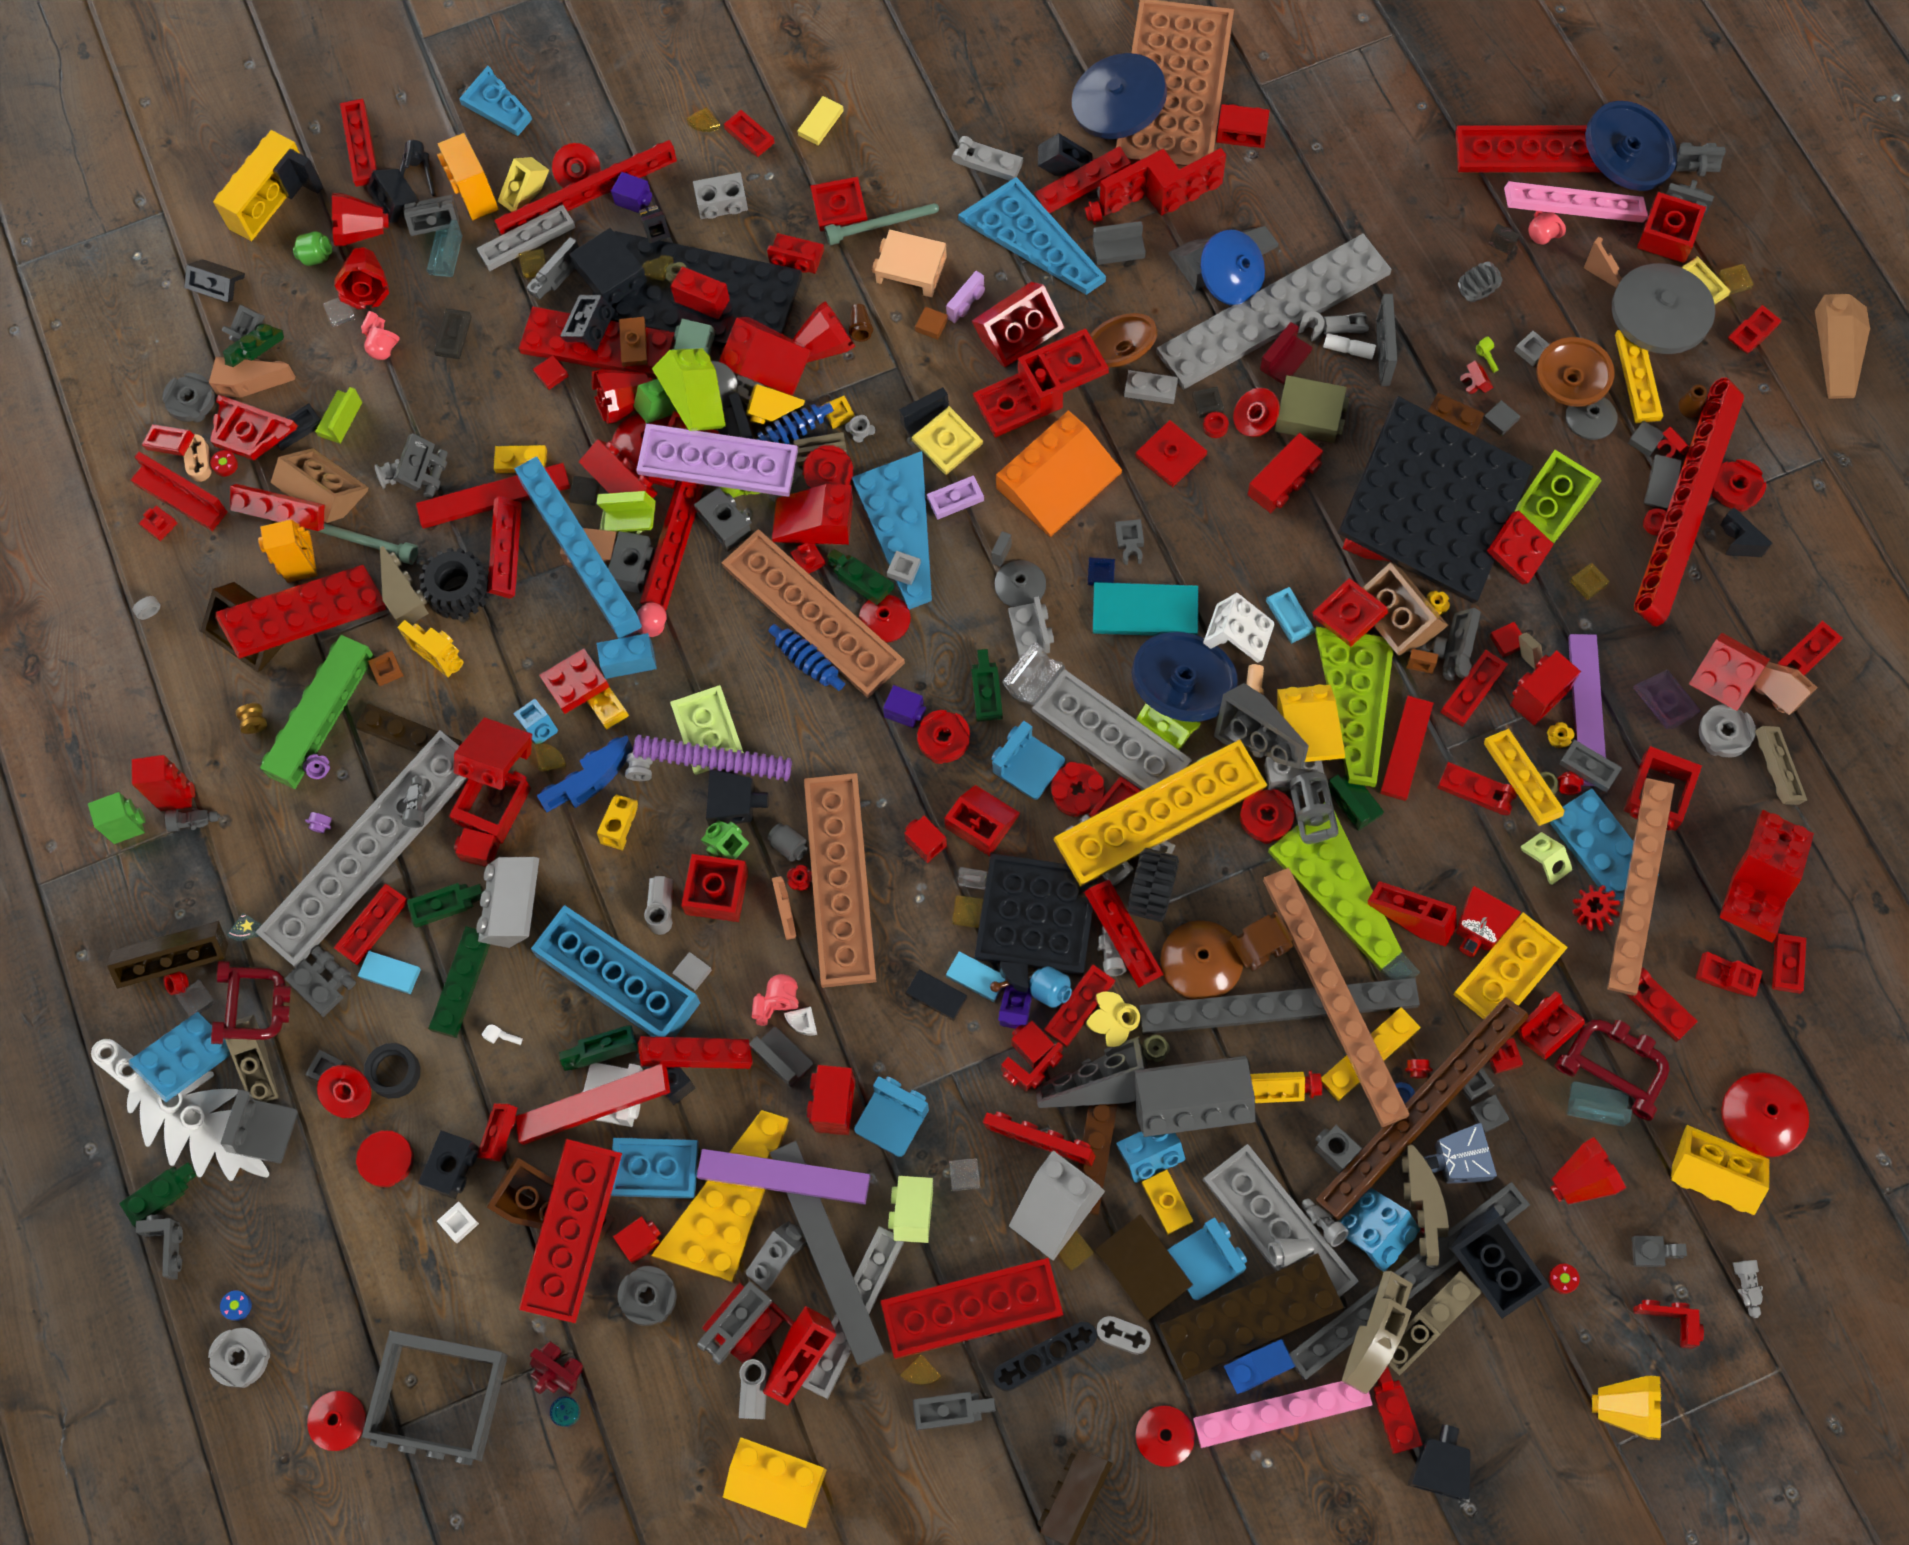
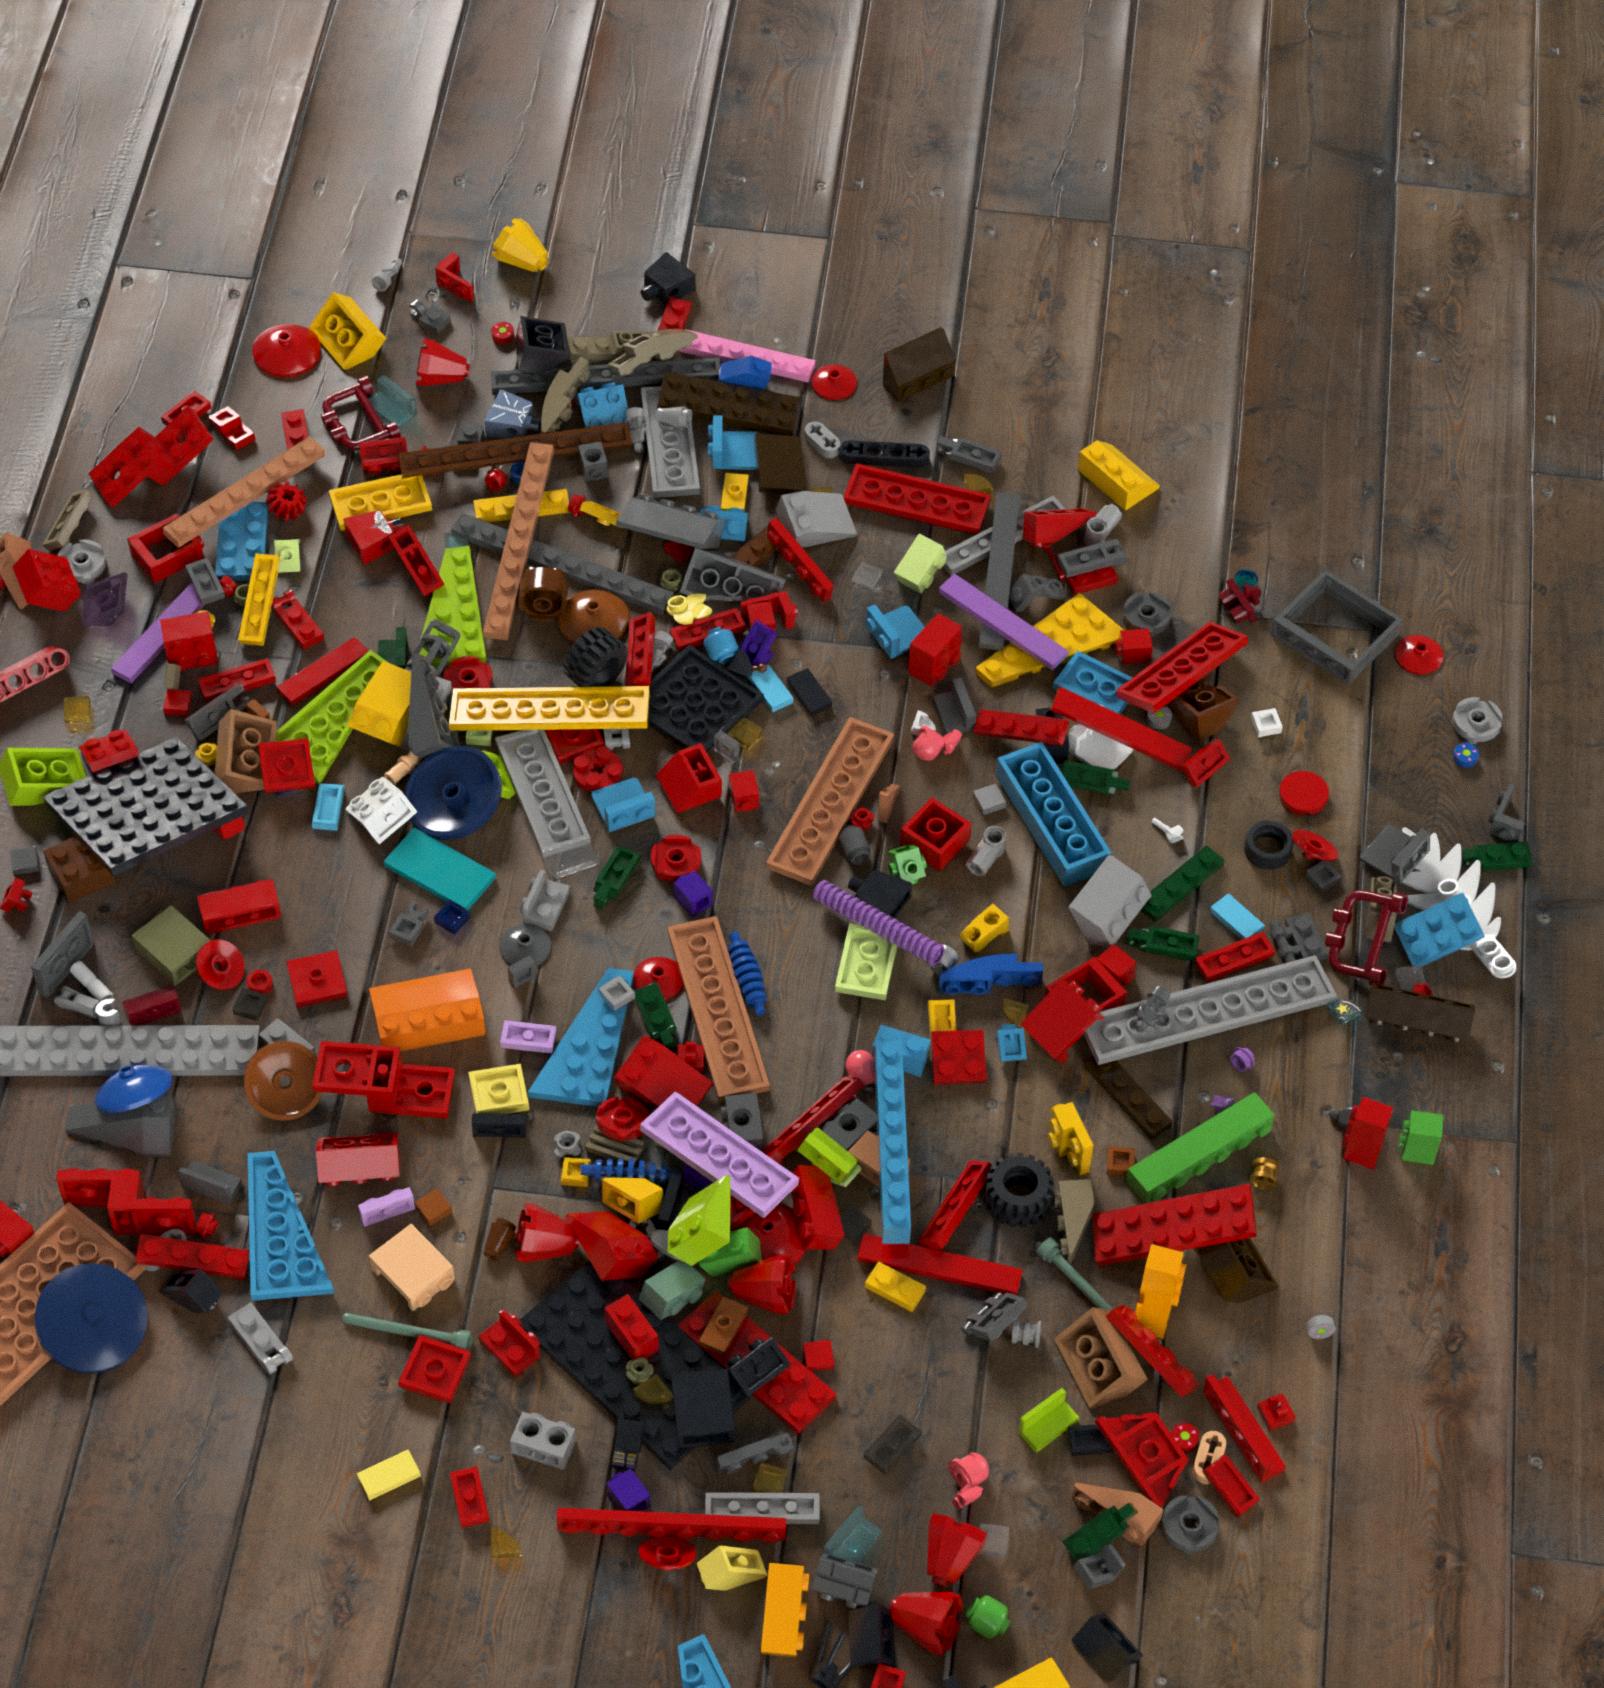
camera: 155 degrees left, 15 degrees down
black brick [418,1130,478,1199] -> none

